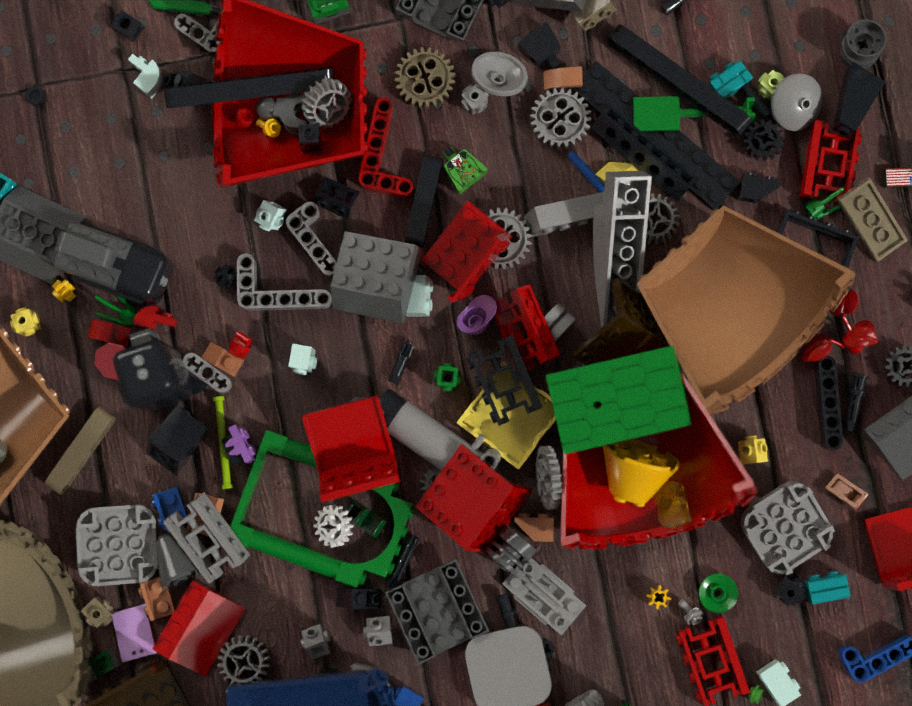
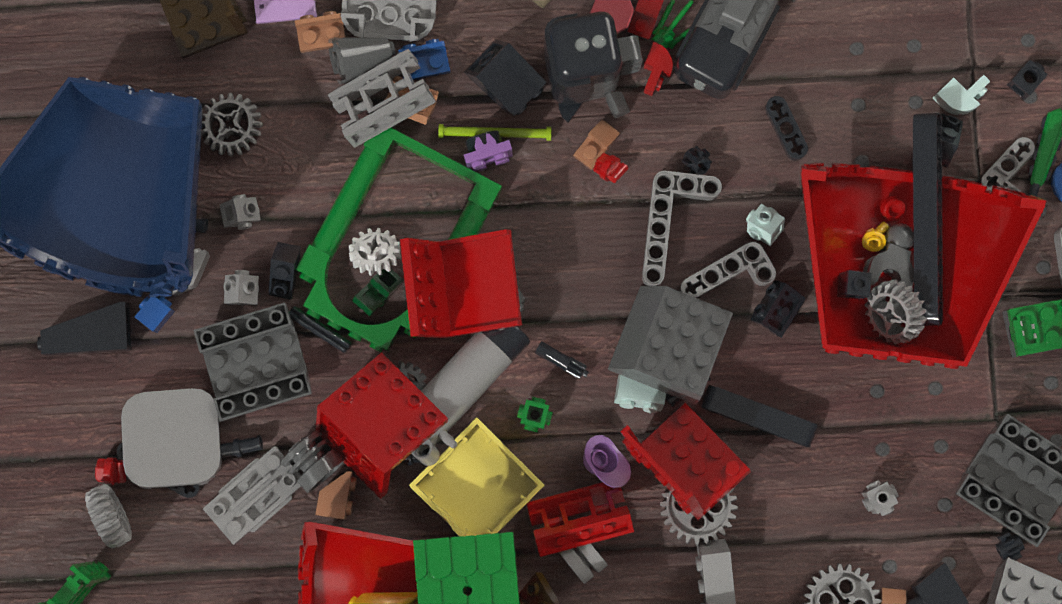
camera: 95 degrees right, 0 degrees up
red slope [152,579,246,677] -> none
light grey beam [183,353,232,393] -> none
light aqua brick [288,344,317,375] -> none
red beam [359,97,413,198] -> none
dark tan gear [394,47,455,109] -> none
bright green torso [443,147,487,195] -> none
black fence [467,335,542,426] -> none
light grey dish [471,52,528,97] -> none
light grey gear [535,446,562,510] -> none
none -> dark grey slope [605,91,630,119]
none -> black beam [765,96,808,161]

